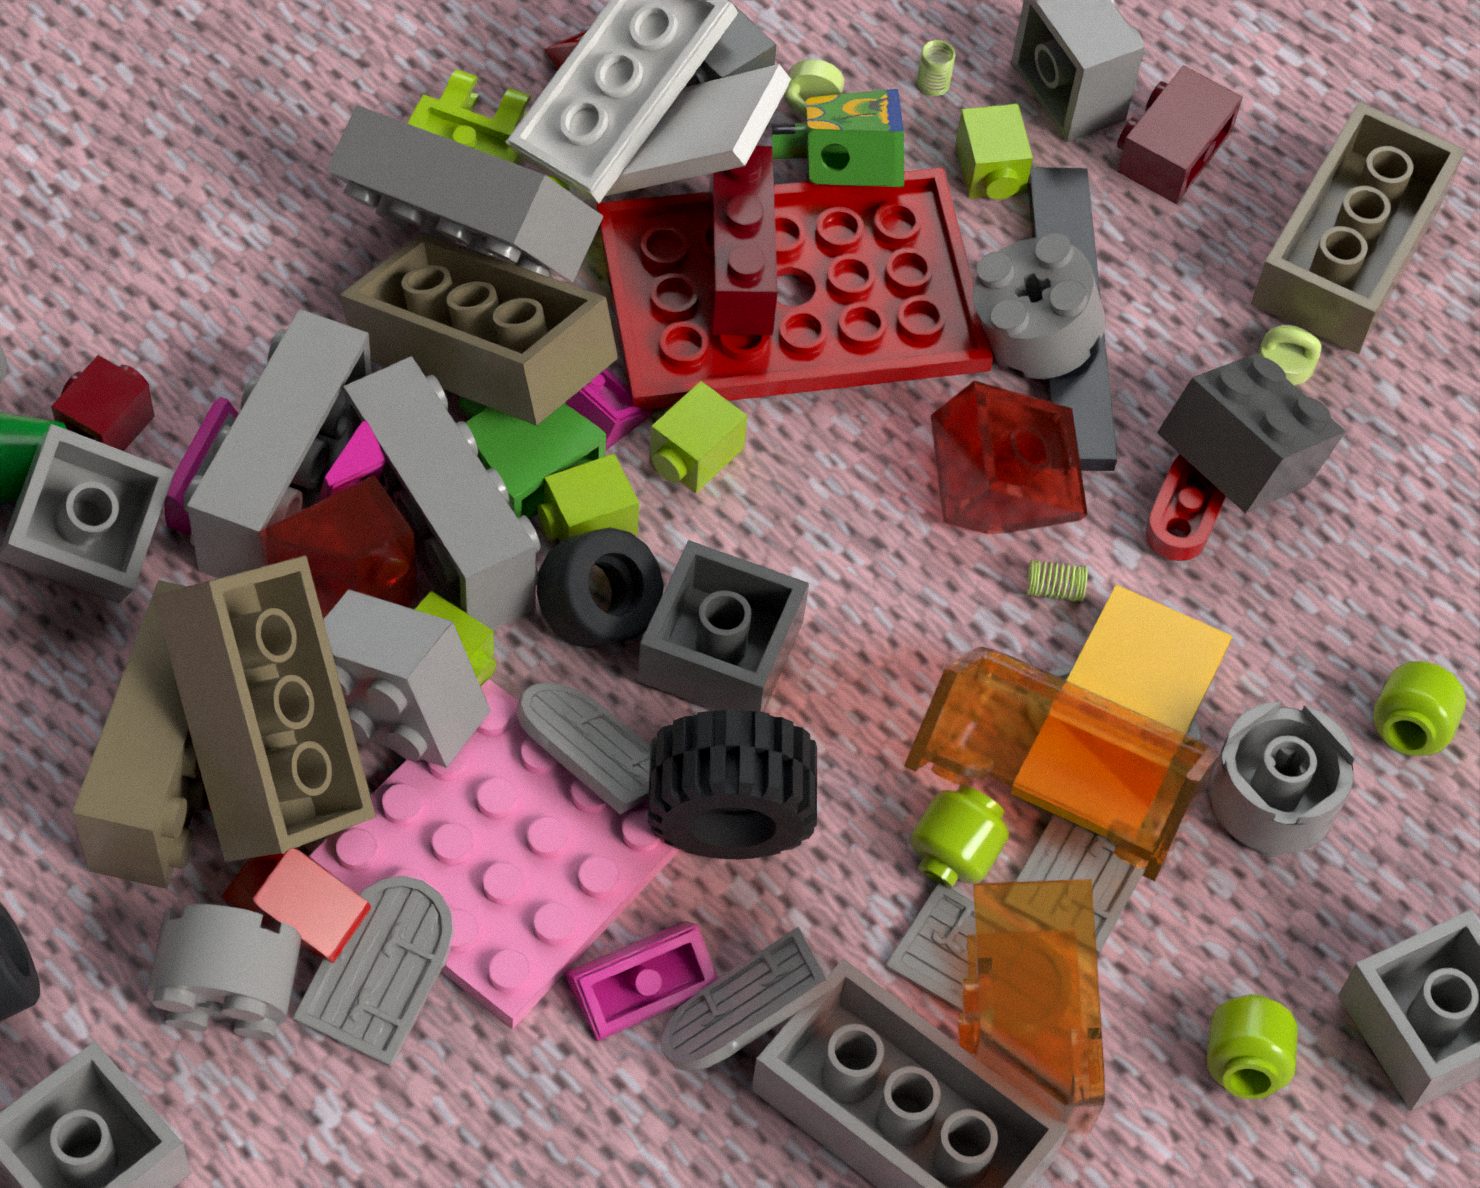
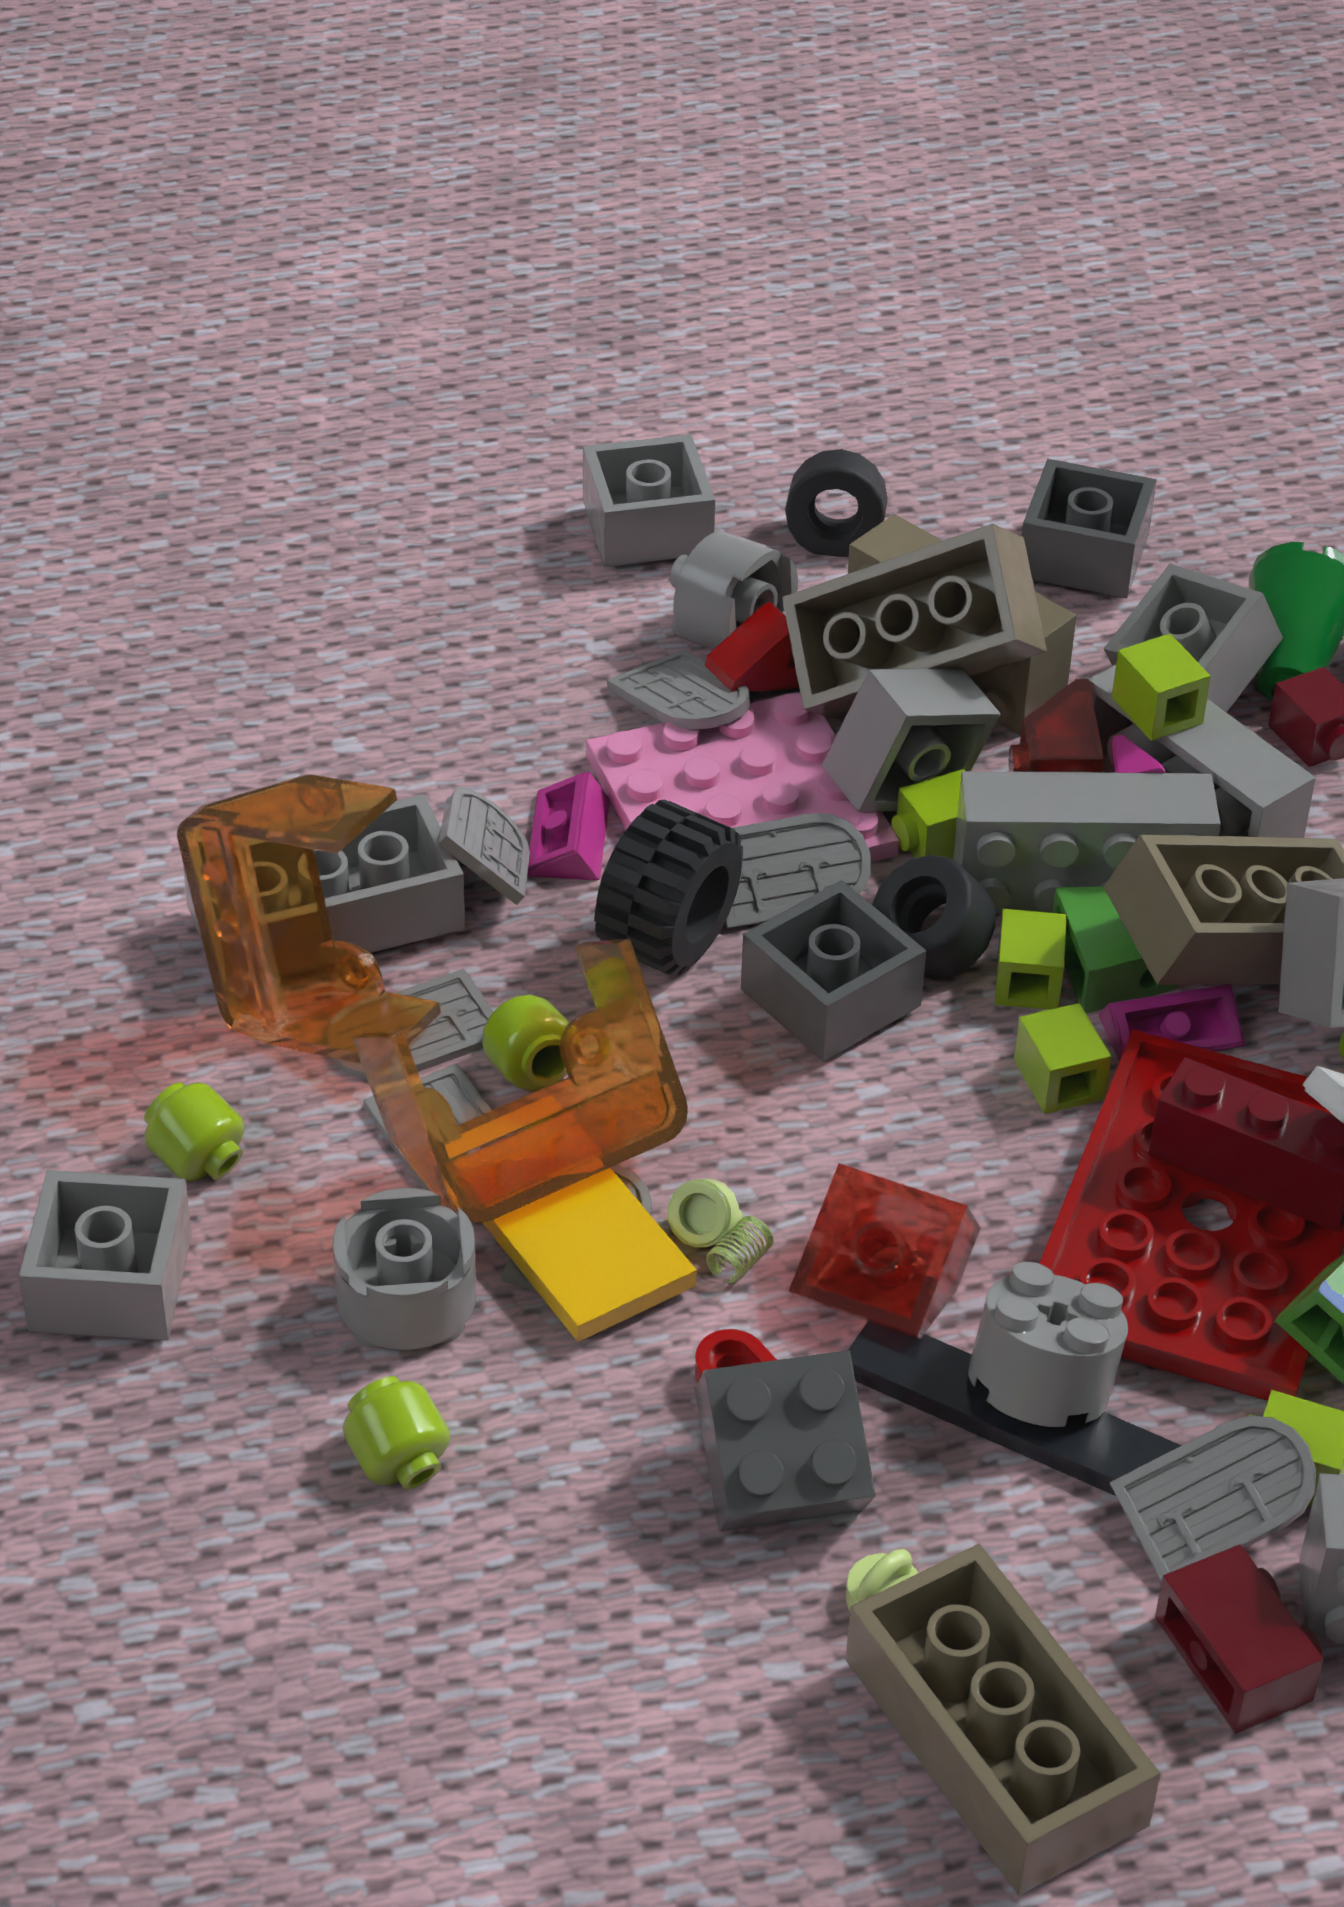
camera: 125 degrees right, 15 degrees down
none -> yellowish green tile [667,1179,743,1247]
none -> light grey window [1110,1416,1317,1582]
none -> lime brick [1111,633,1211,741]

